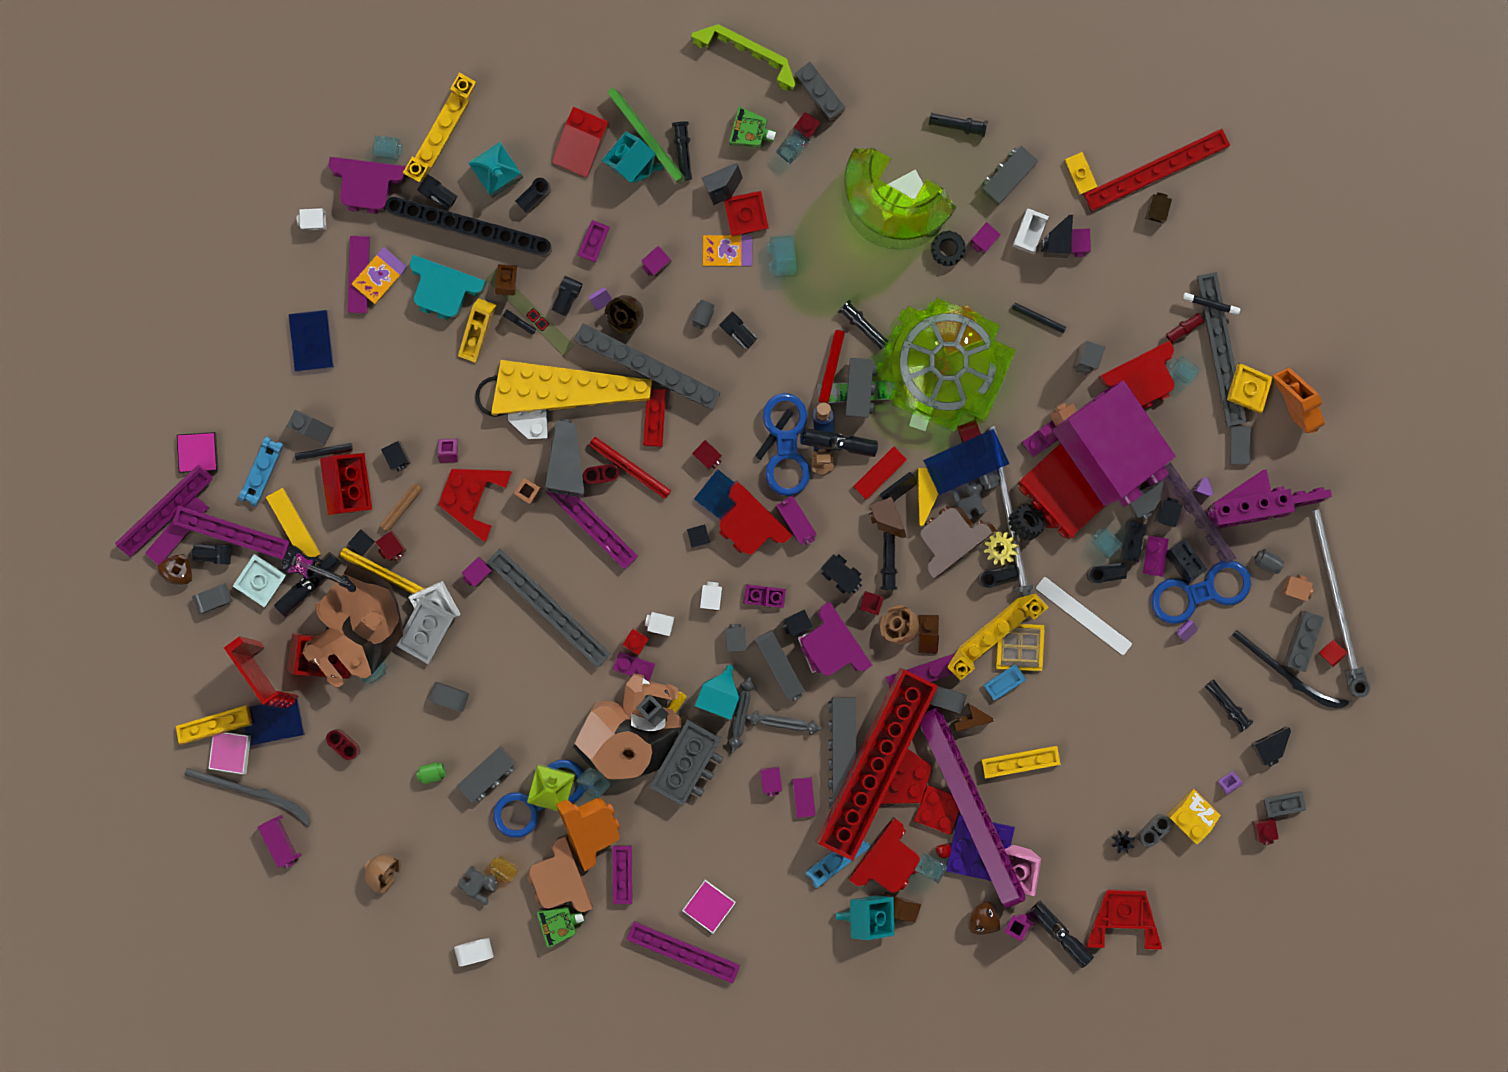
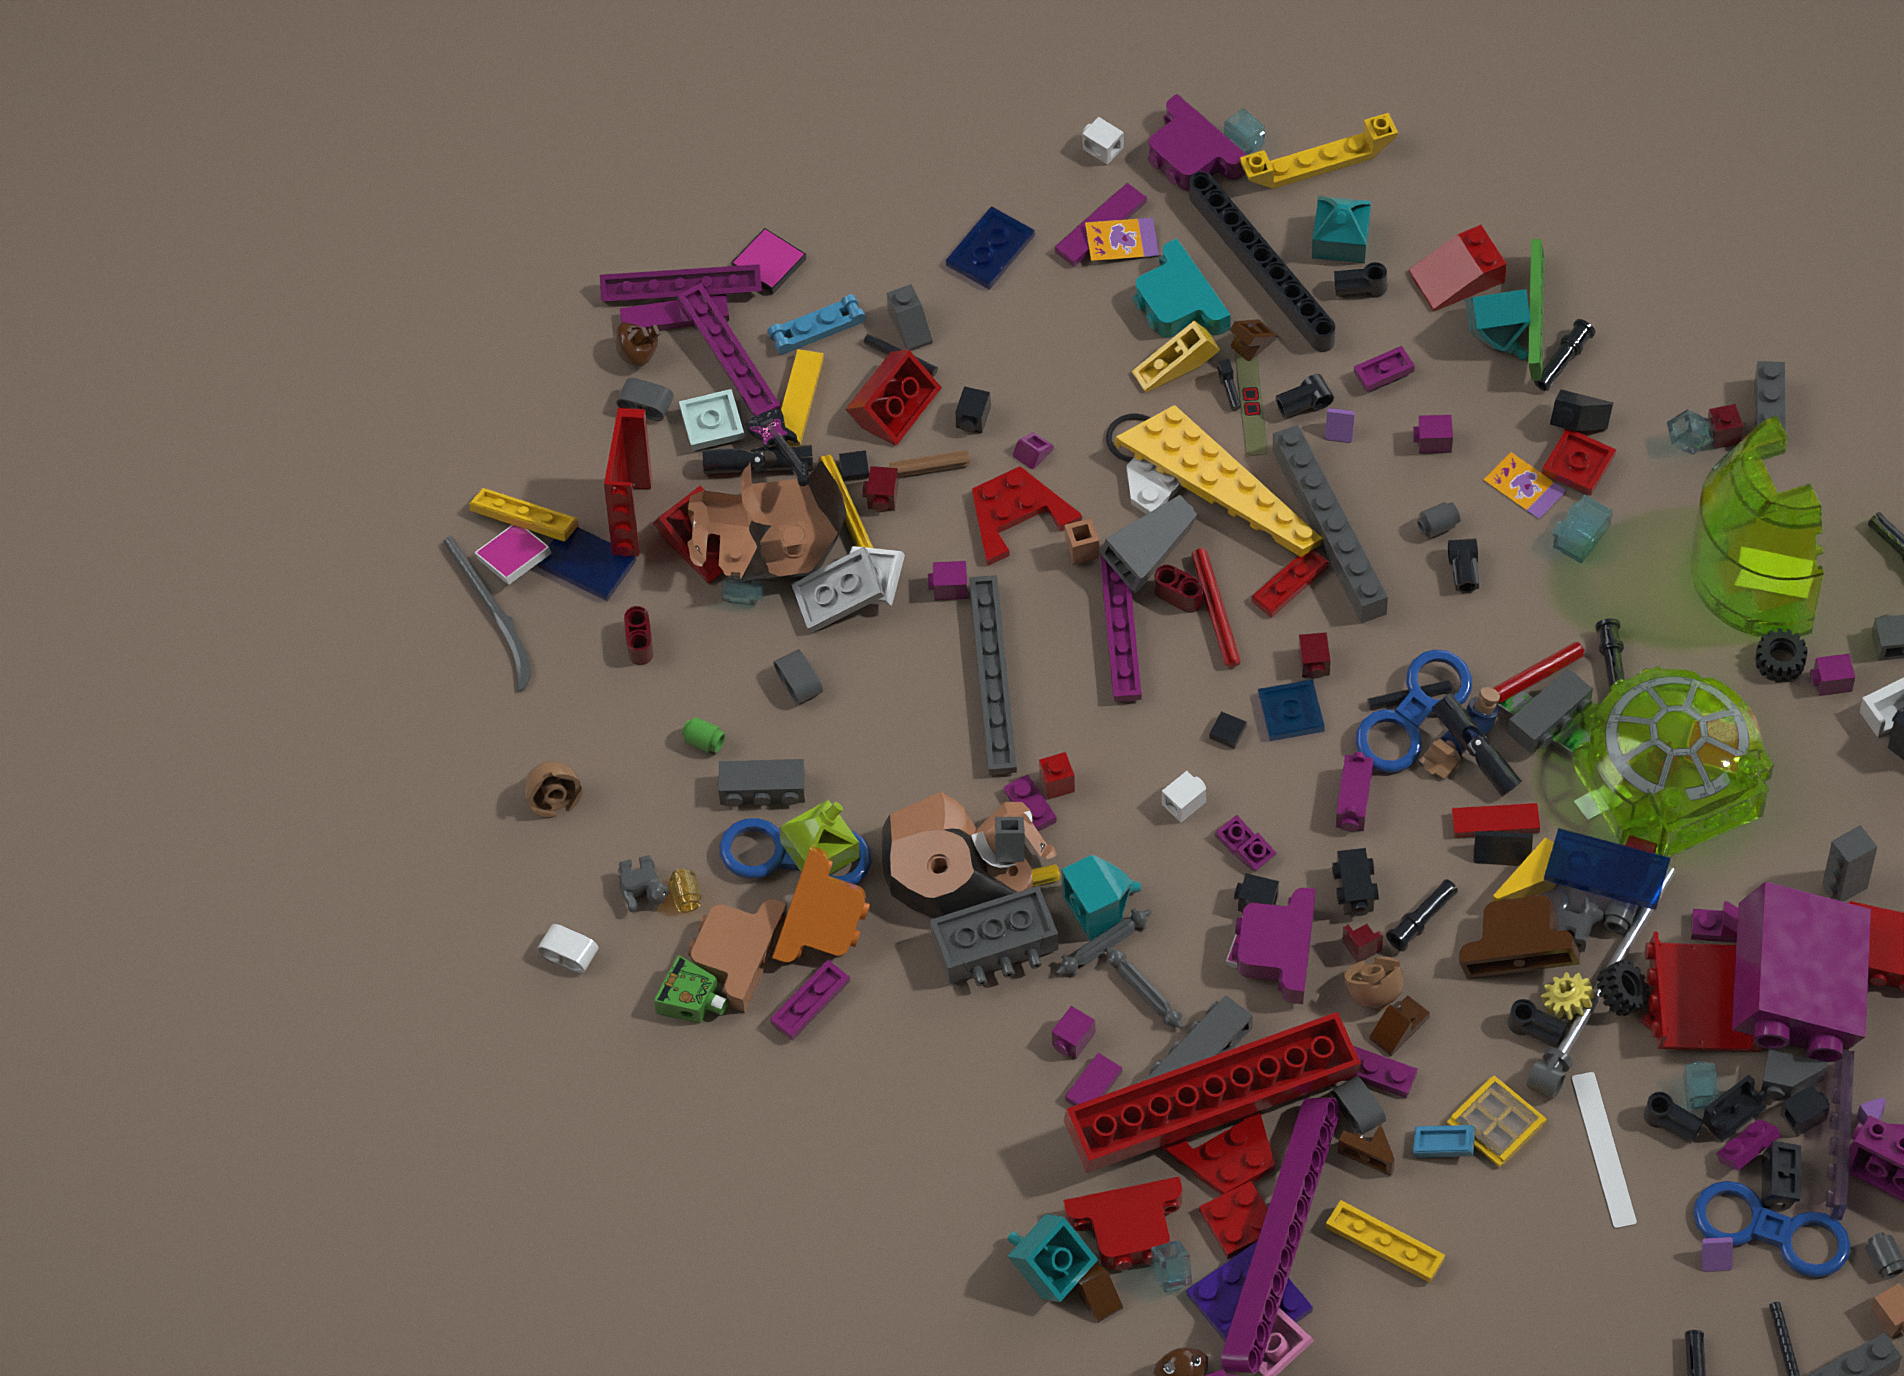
camera: 45 degrees right, 30 degrees down
black piece [192,544,232,565] -> none
magenta brick [258,815,302,869] -> none
black piece [417,174,458,210] -> none
clear light blue brick [576,767,611,799] -> none
dark brown cylinder [604,295,644,334] -> none
magenta plate [626,921,740,983] -> none
white brick [645,612,675,636] -> none
dark pink tile [682,879,736,933] -> none
lime slope [691,24,795,92] -> none
red brick [719,480,792,554] -> none
dark grey brick [726,623,747,652] -> none
bright green torso [729,107,776,148] -> none
dark grey slope [755,630,804,701] -> none
dark azure plate [804,840,870,888] -> none
reddish brown slope [869,497,906,538] -> none
red hinge [935,844,951,859] -> none
yellow slope [948,593,1049,681] -> none
black bar [1012,302,1067,334] -> none

